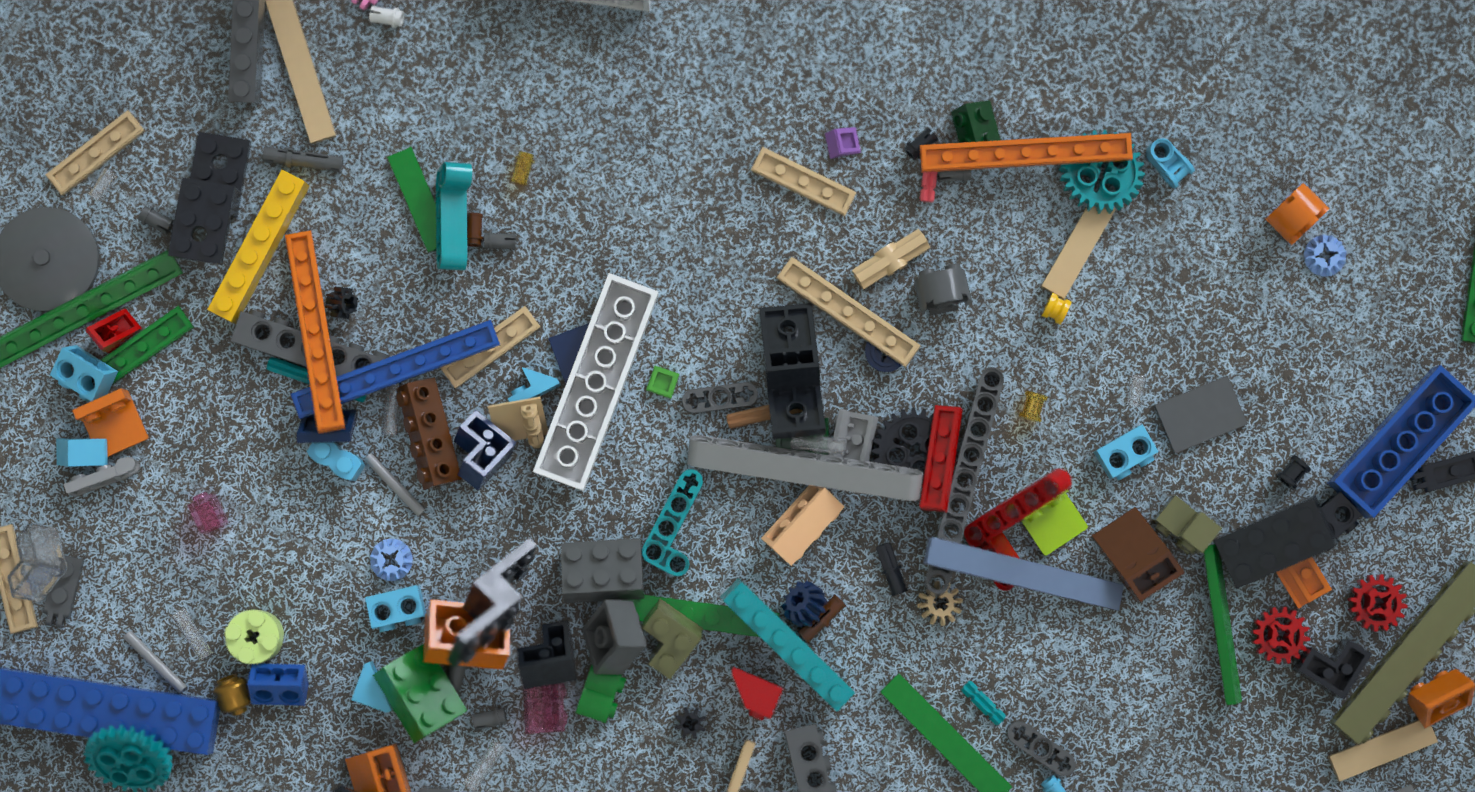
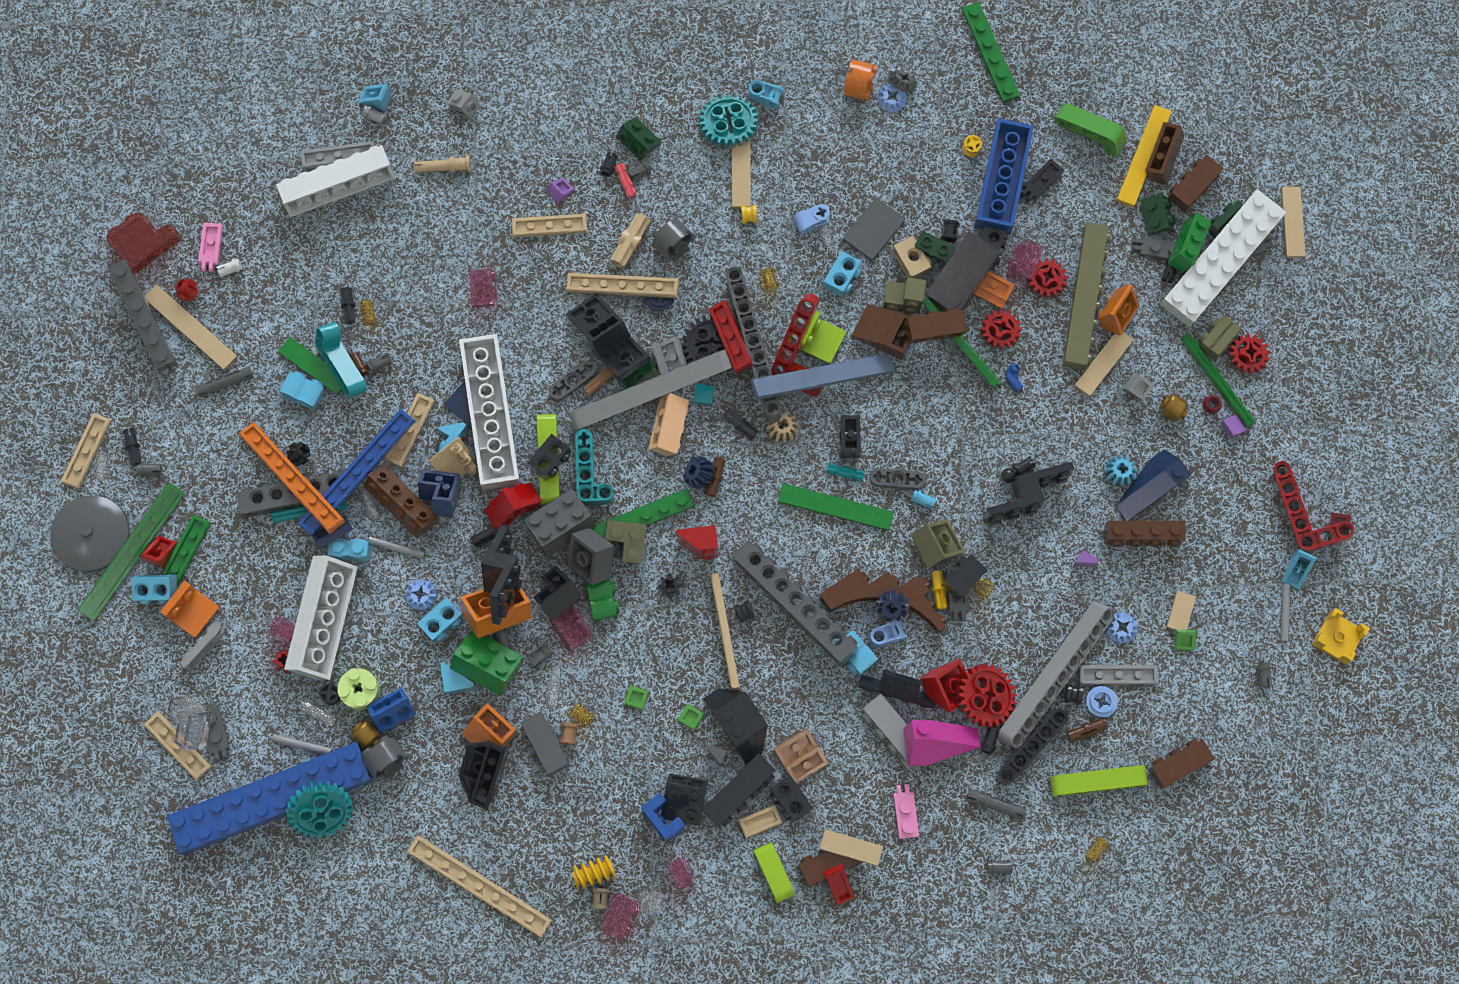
camera: 30 degrees left, 10 degrees down
medium azure slope [56,438,108,467] -> none
black bracket [168,132,251,265] -> none
yellow brick [207,169,310,324] -> none
bright green tile [646,366,680,399] -> none
teal brick [720,578,855,712] -> none
clear pin [791,435,847,455] -> none
orange tile [920,133,1133,173] -> none
black brick [1292,639,1372,699] -> none
none -> black axle [123,428,142,466]
none -> red gear [175,278,199,301]
none -> red gear [272,648,288,674]
none -> medium azure brick [279,371,325,411]
none -> white brick [284,555,358,680]
none -> black wheel [319,683,340,705]
none -> black axle [340,287,356,325]
none -> dark grey brick [361,735,409,782]
none -> tan pin [414,155,471,173]
none -> clear pink bracket [469,265,498,308]
none -> black pin [470,526,496,548]
none -> red brick [484,482,542,529]
none -> black brick [527,433,571,481]
none -> lime beam [537,414,560,505]
none -> teal tile [693,384,715,406]
none -> light blue piece [793,204,830,234]
none -> black brick [840,415,861,458]
none -> dark grey gear [889,70,917,92]
none -> tan brick [892,236,932,279]
none -> reddish brown brick [904,308,967,344]
none -> dark green bracket [915,230,956,263]
none -> yellow wheel [962,135,982,157]
none -> clear pink bracket [1006,239,1044,280]
none -> blue arm [1006,363,1024,392]

